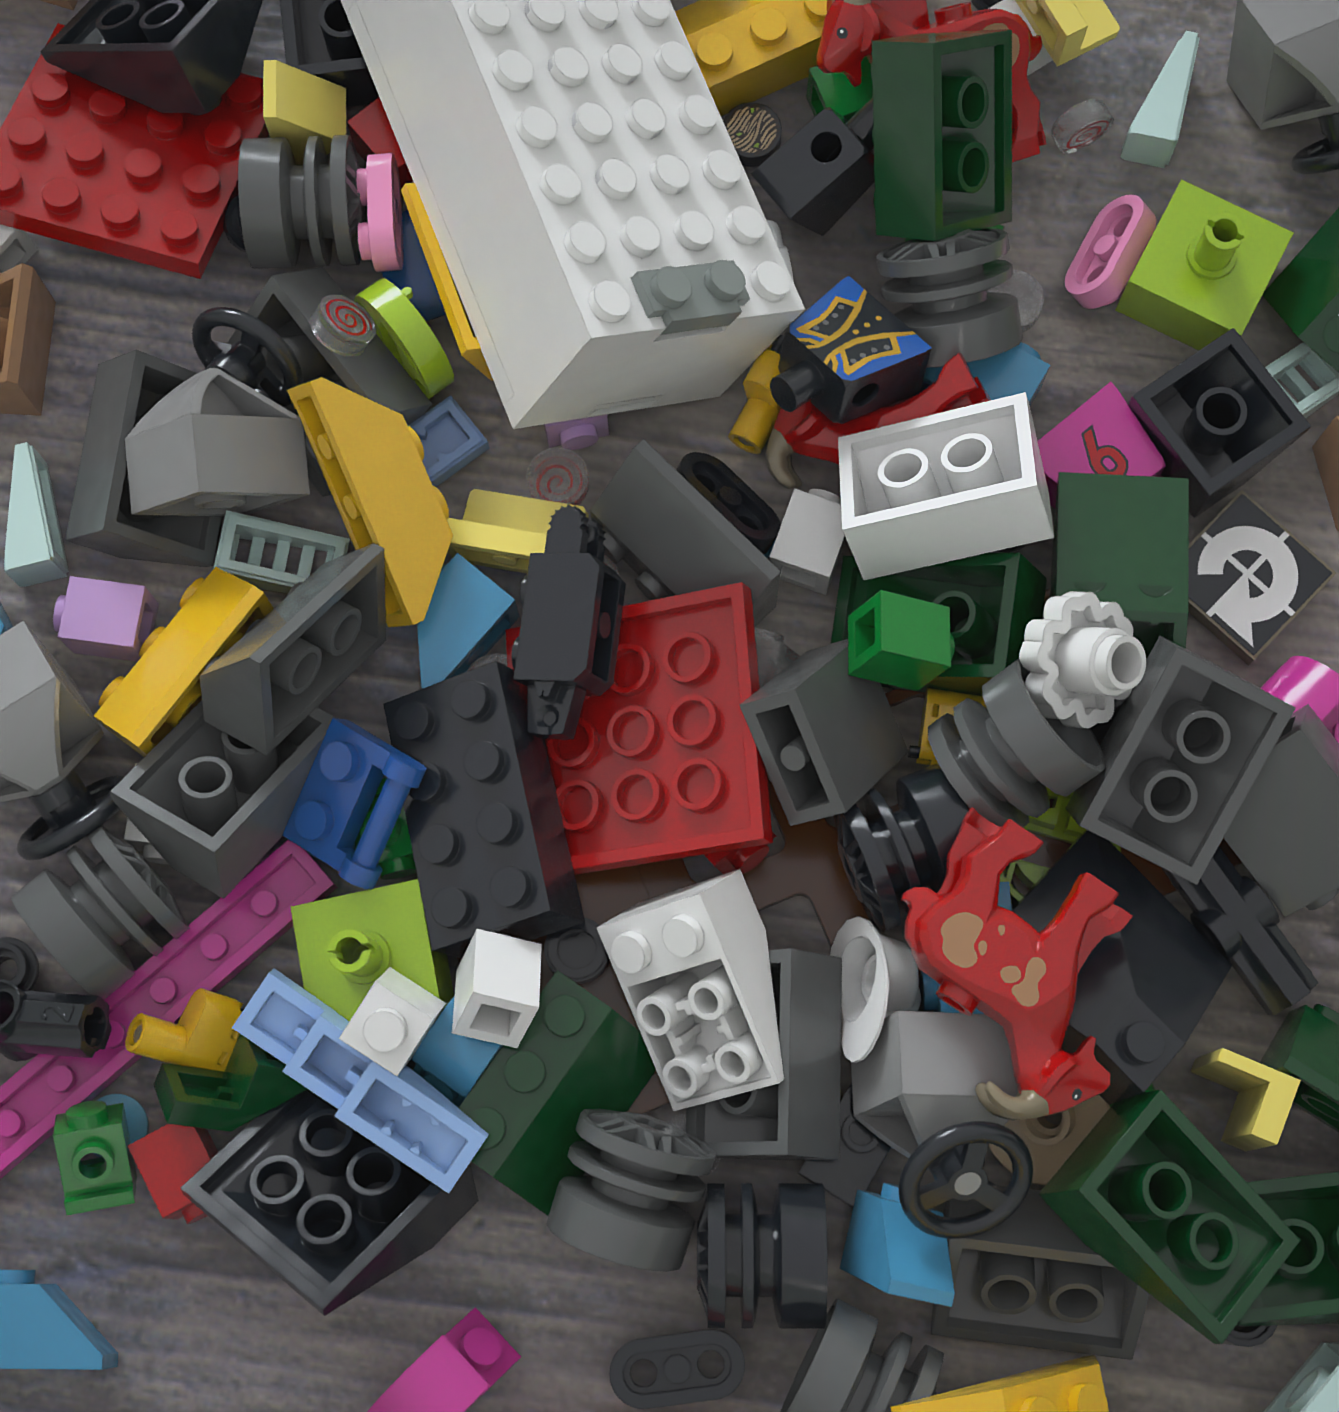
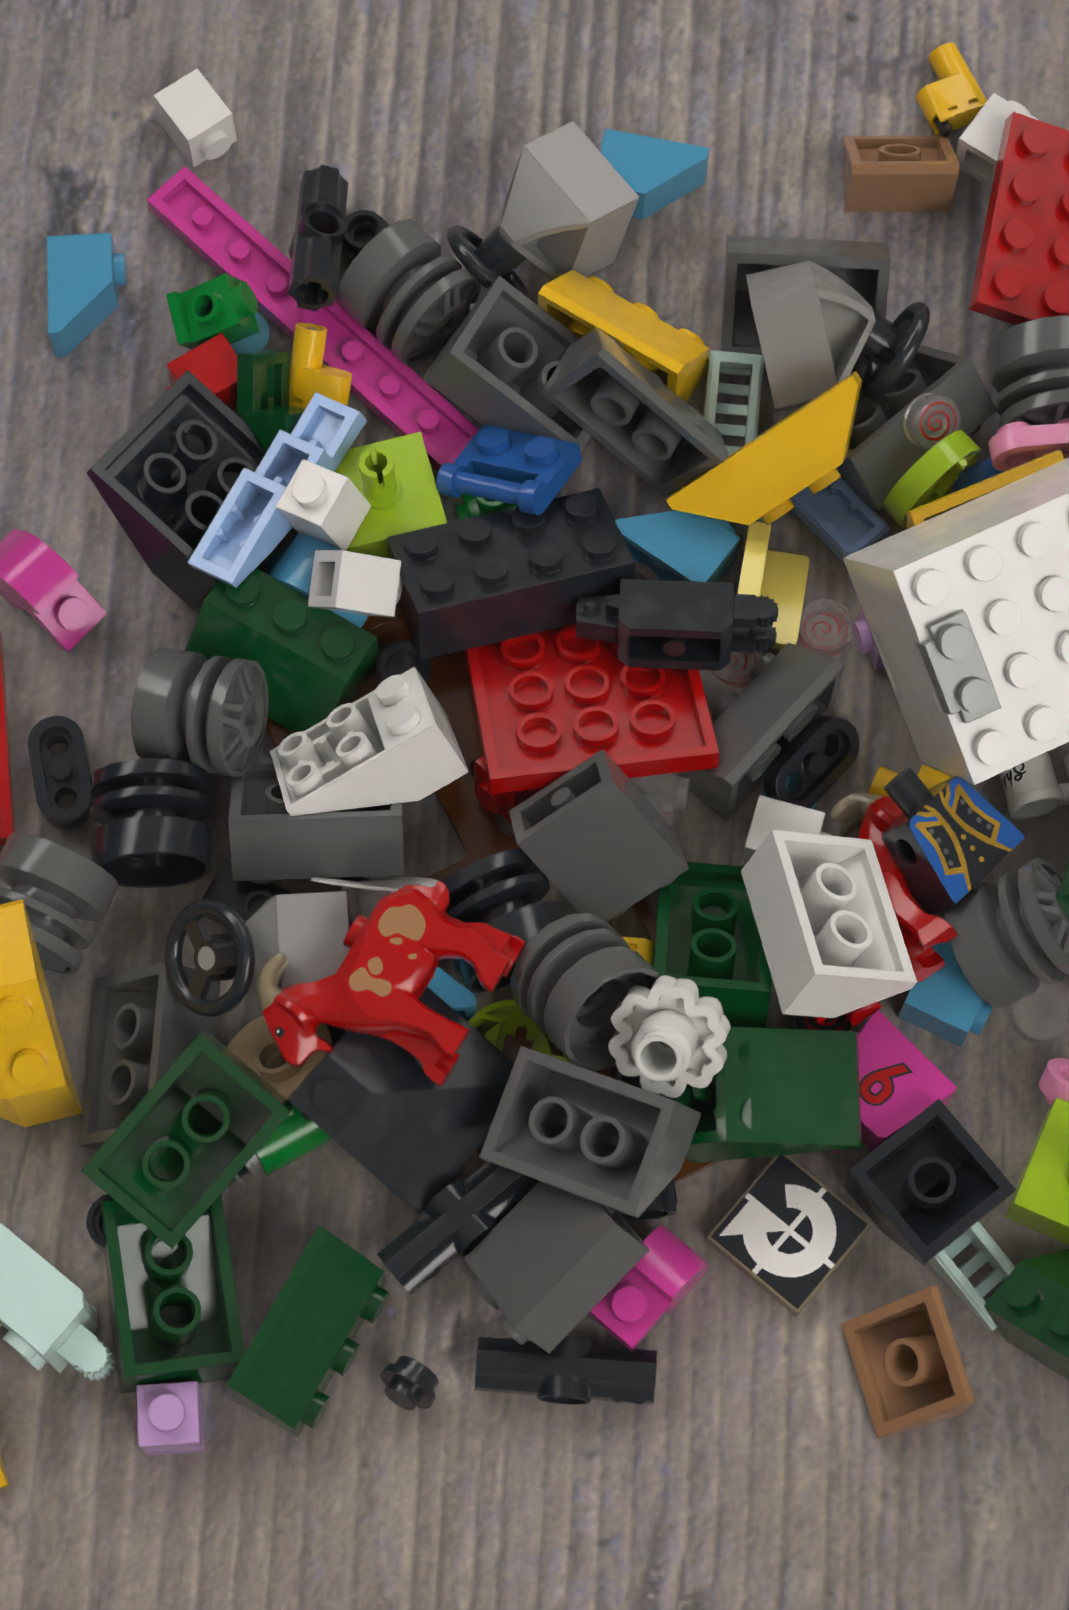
camera: 85 degrees right, 5 degrees down
light aqua slope [4,442,69,587] -> none
lavender brick [53,576,159,662] -> none
dark azure slope [839,1182,955,1307] -> none
green brick [848,590,955,691] -> none
light yellow panel [1191,1048,1301,1152] -> none

